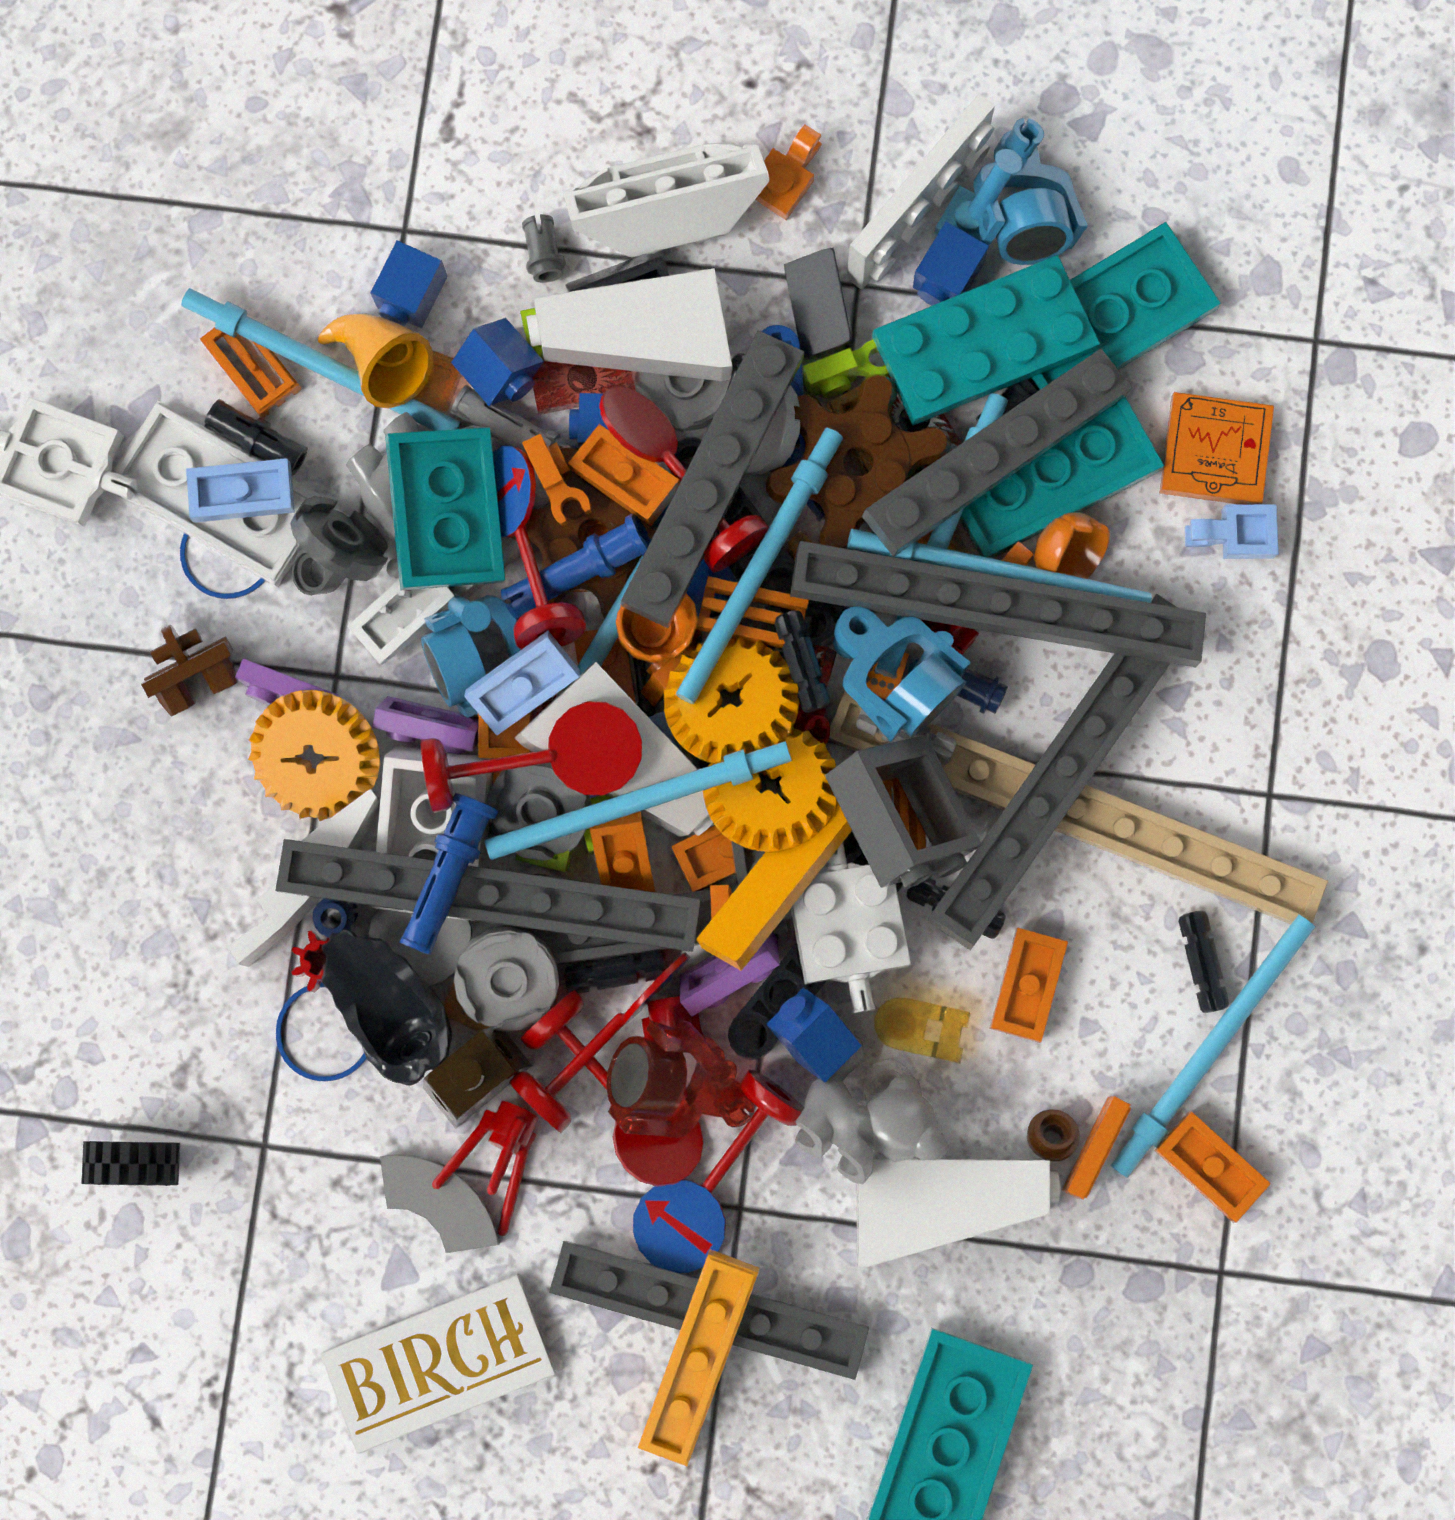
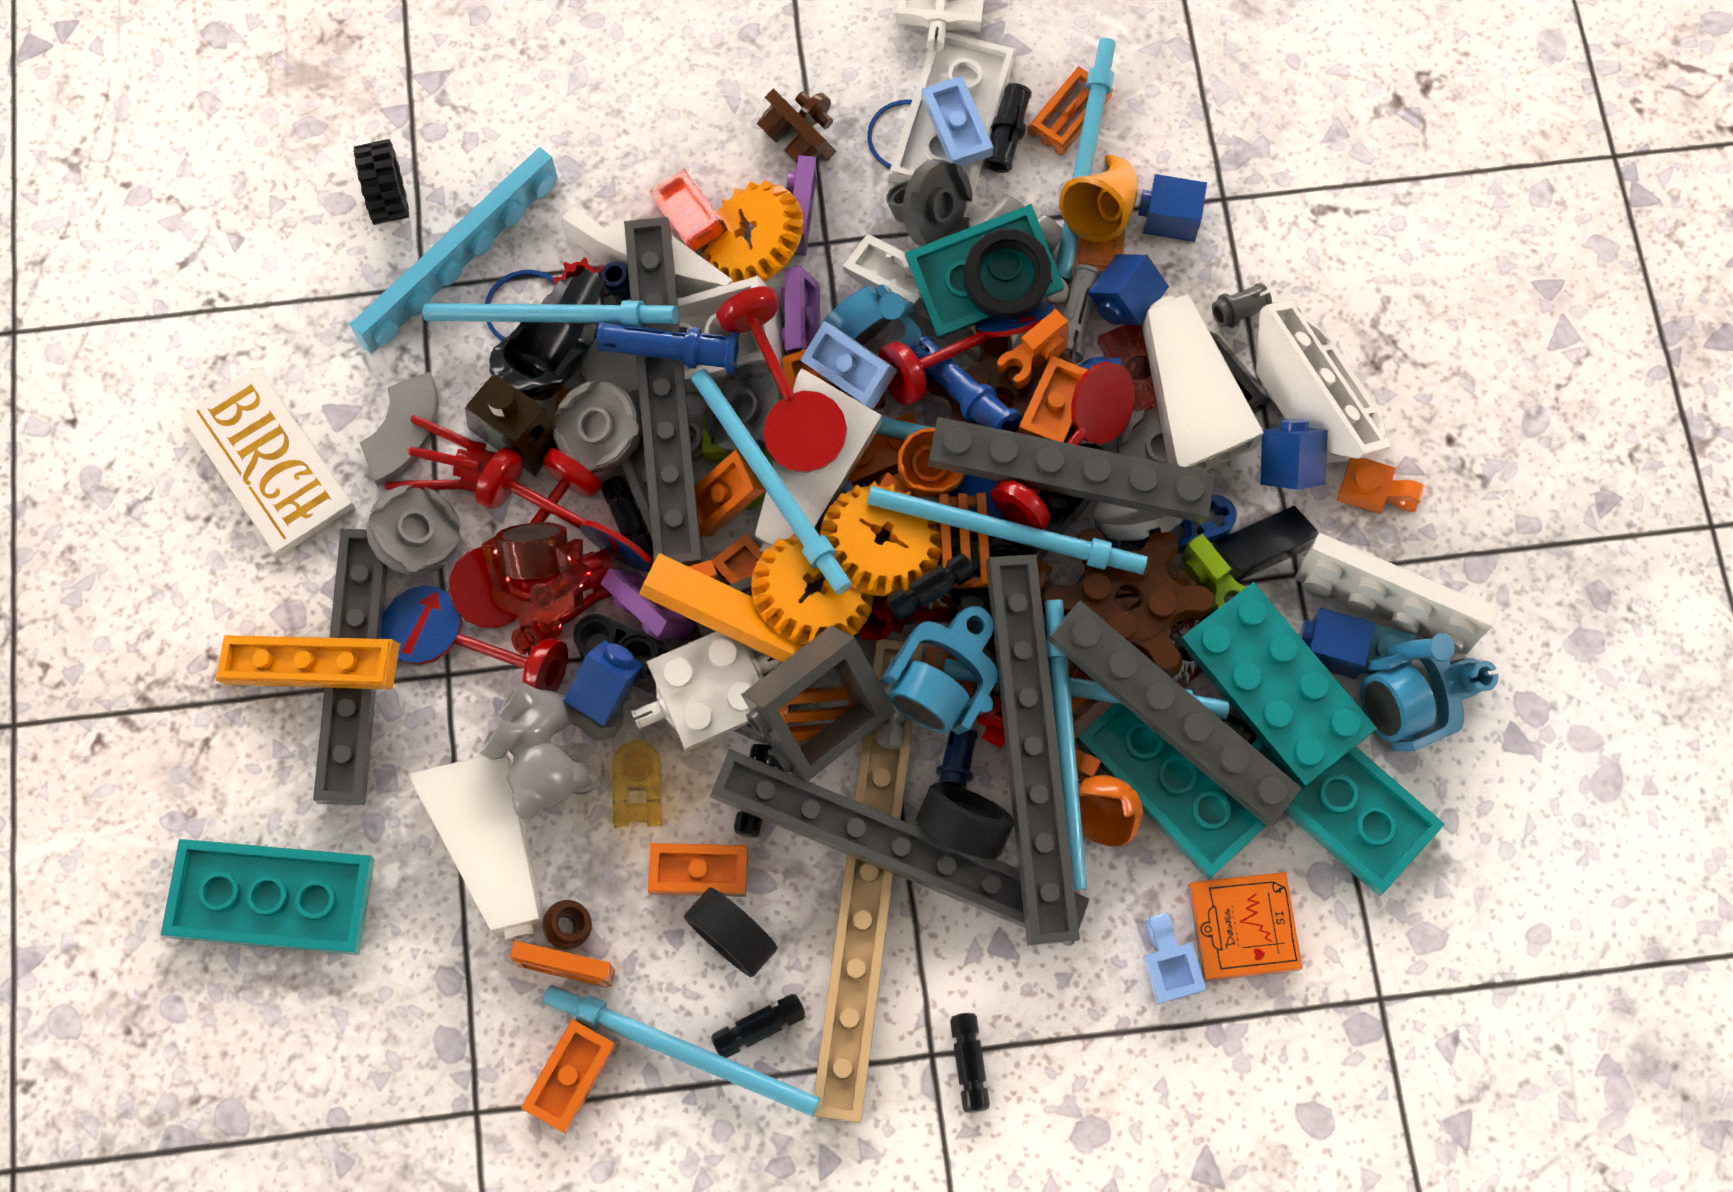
camera: 70 degrees right, 10 degrees down
none -> medium azure plate [349,147,558,354]
none -> light grey tile [366,485,460,575]
none -> medium azure bar [422,300,679,327]
none -> clear red tile [648,168,728,252]
none -> black tyre [684,887,778,977]
none -> black tyre [916,783,1014,859]
none -> black axle [950,1013,990,1113]
none -> black tyre [964,229,1051,319]
none -> blue brick [1260,419,1328,490]

